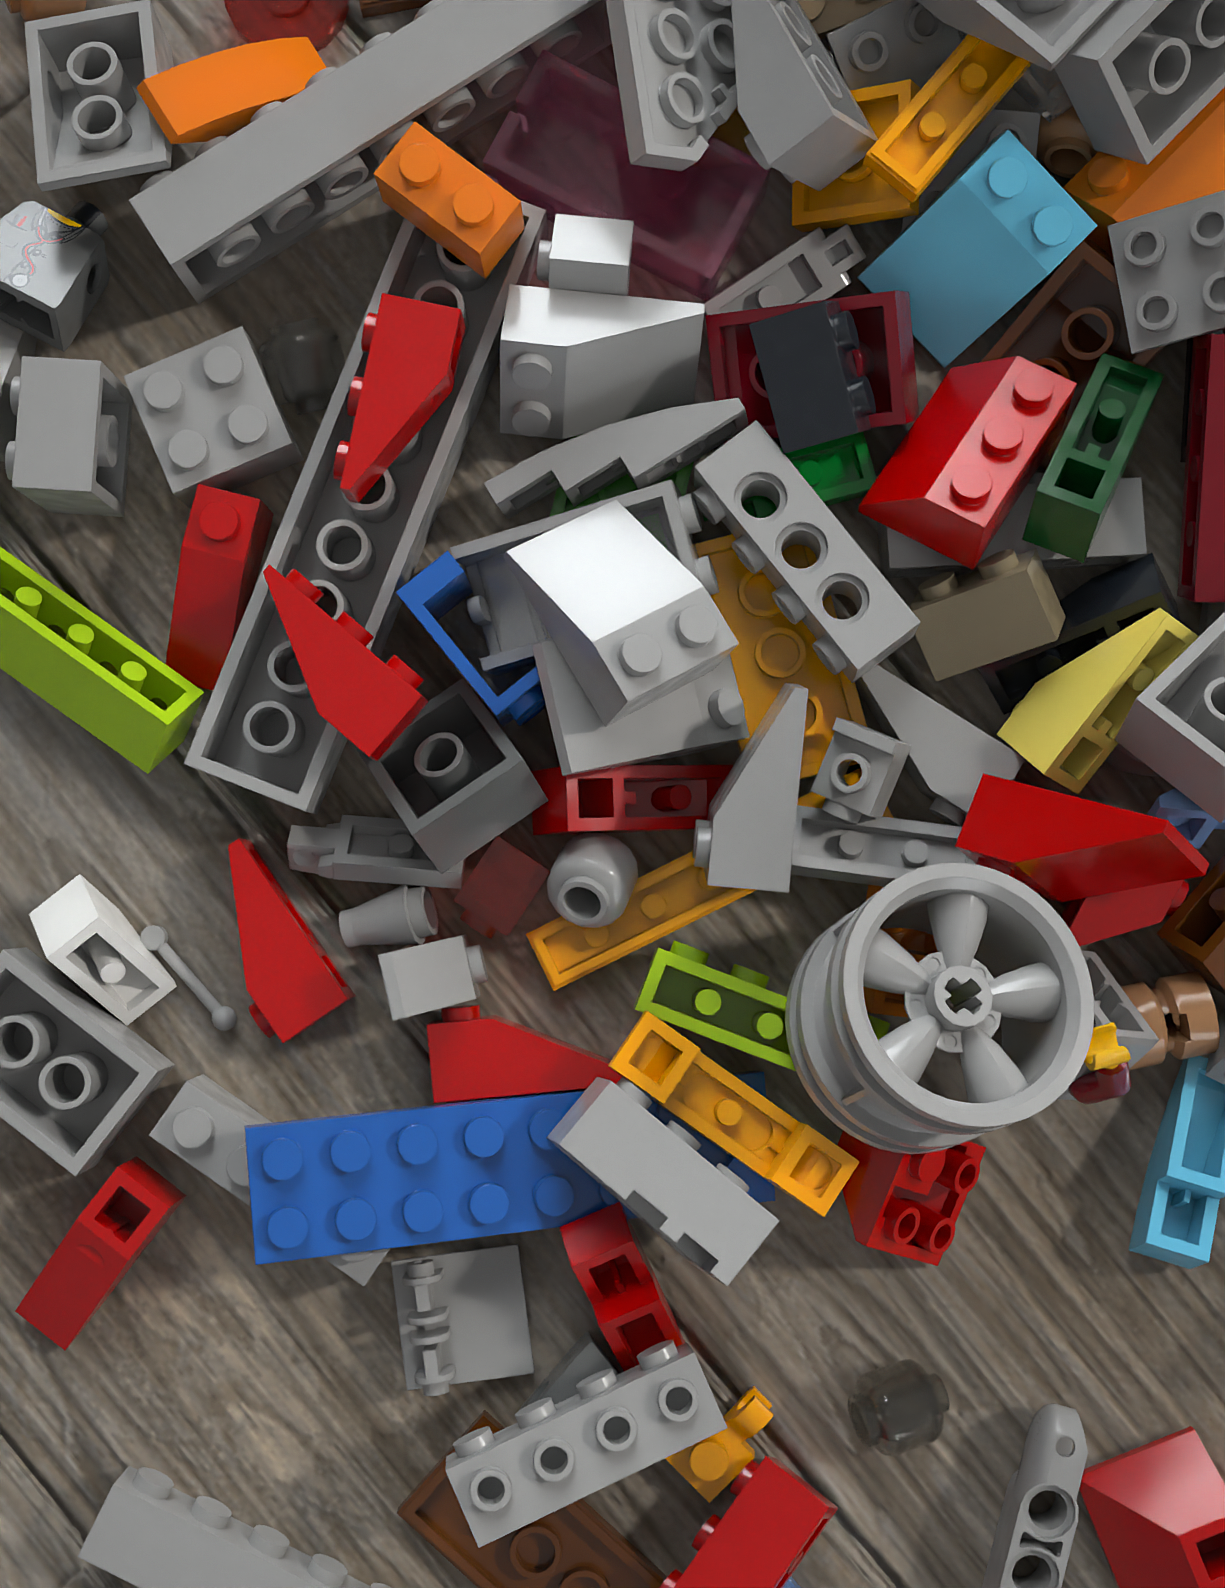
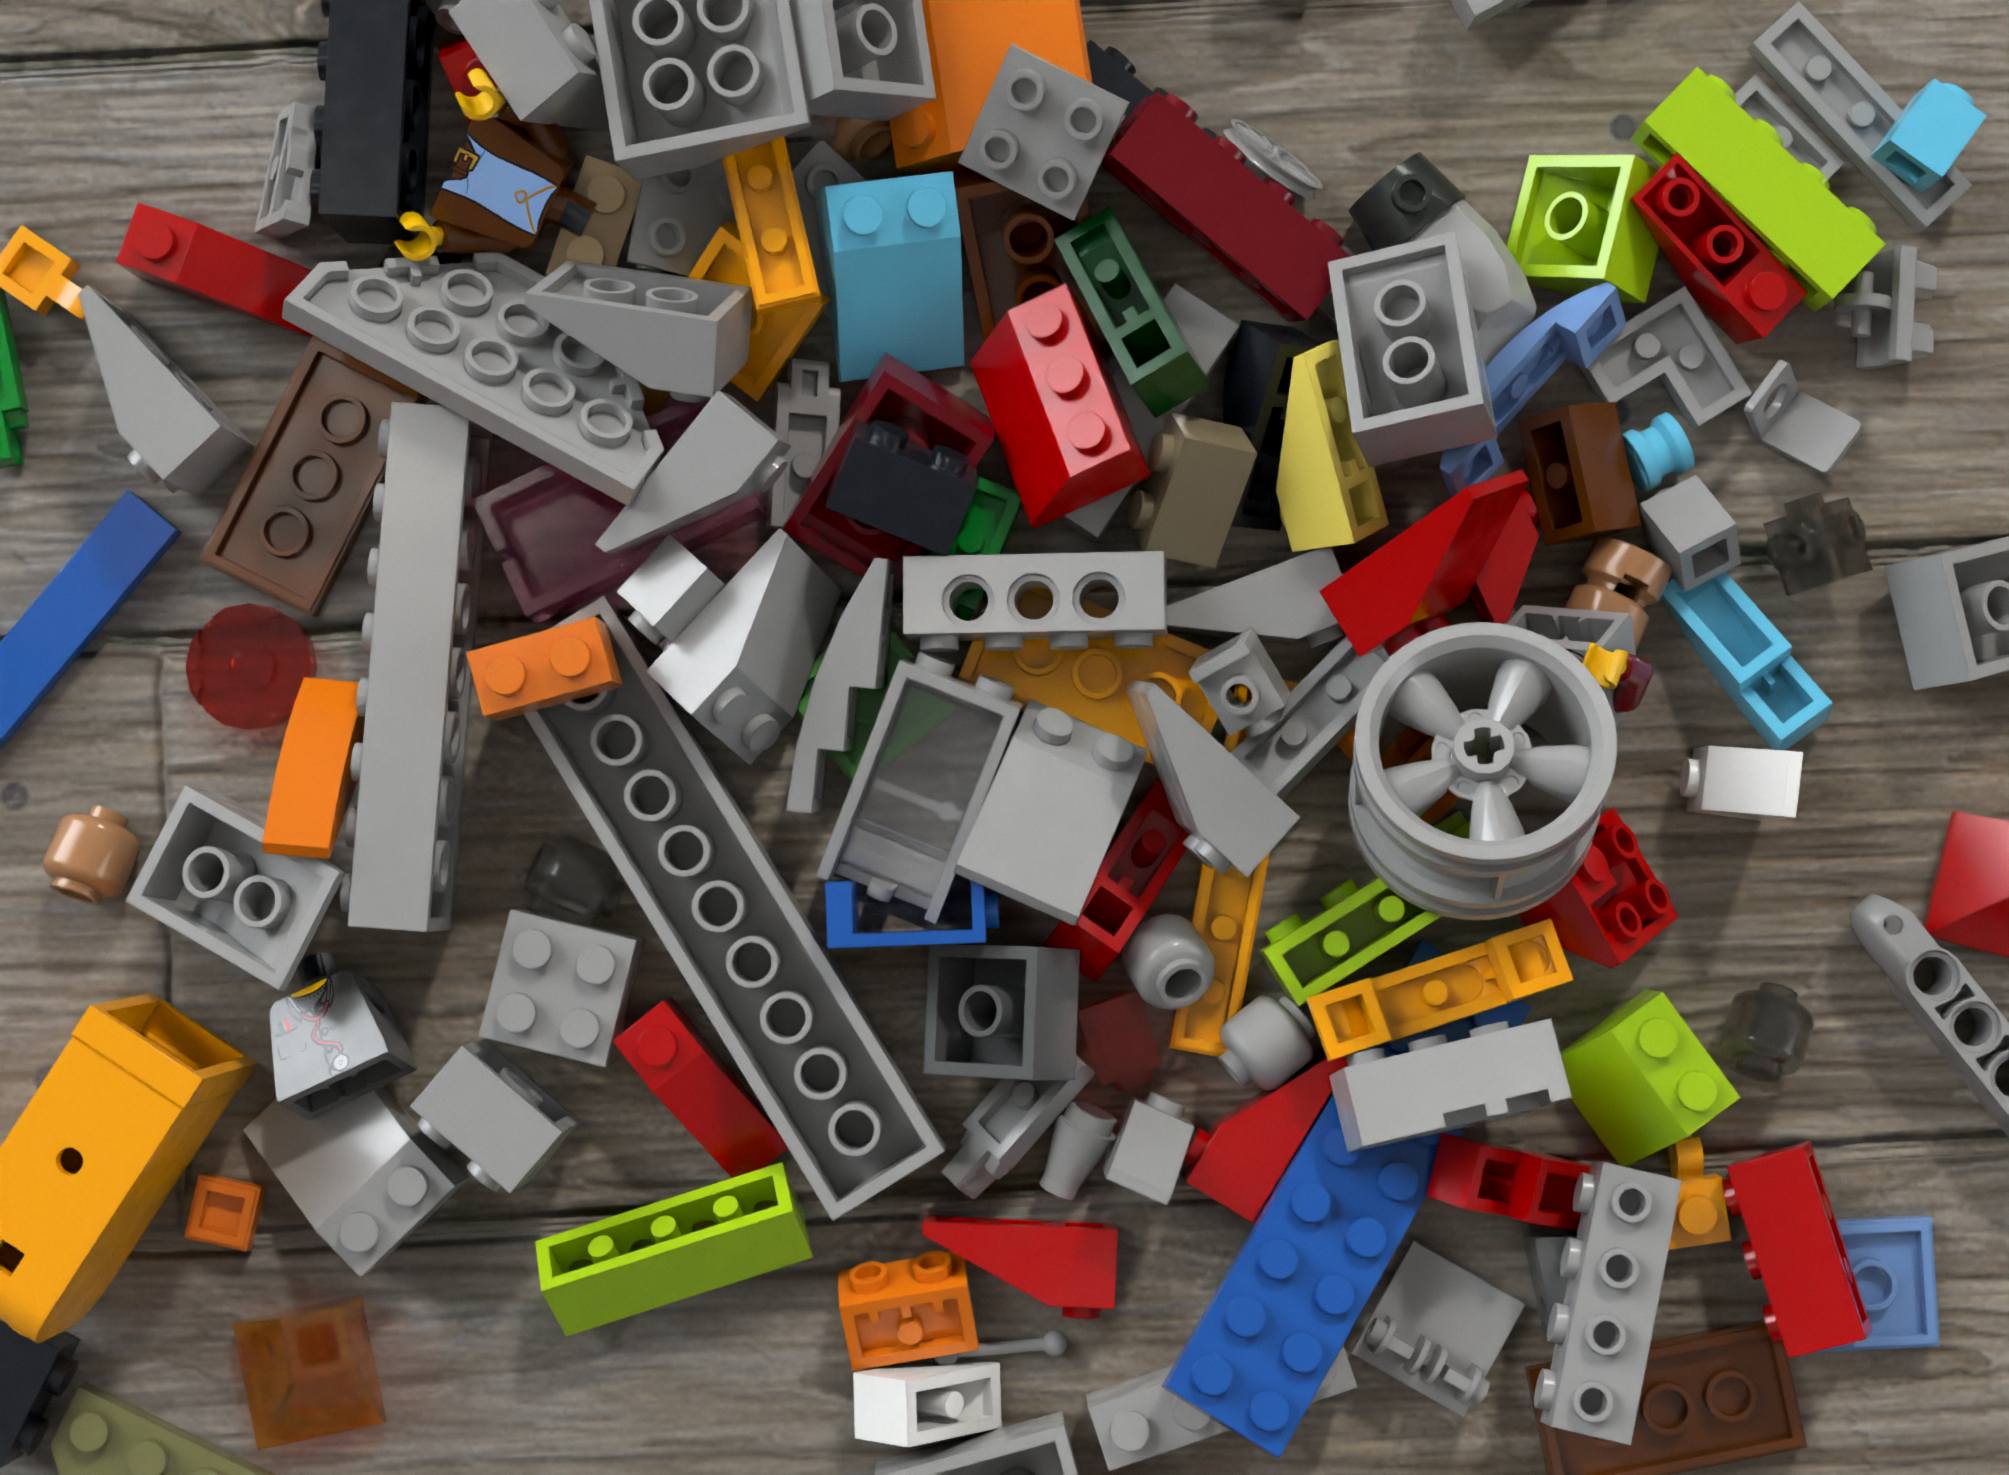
camera: 55 degrees left, 0 degrees up
red slope [263,564,428,761] -> none
red slope [333,293,466,503] -> none
light grey slope [503,499,739,727] -> none
none -> light grey slope [595,390,791,556]
none -> orange bracket [838,1251,979,1371]
none -> light grey head [1218,995,1316,1091]
none -> lime slope [1560,989,1741,1167]
none -> white slope [1680,746,1803,821]

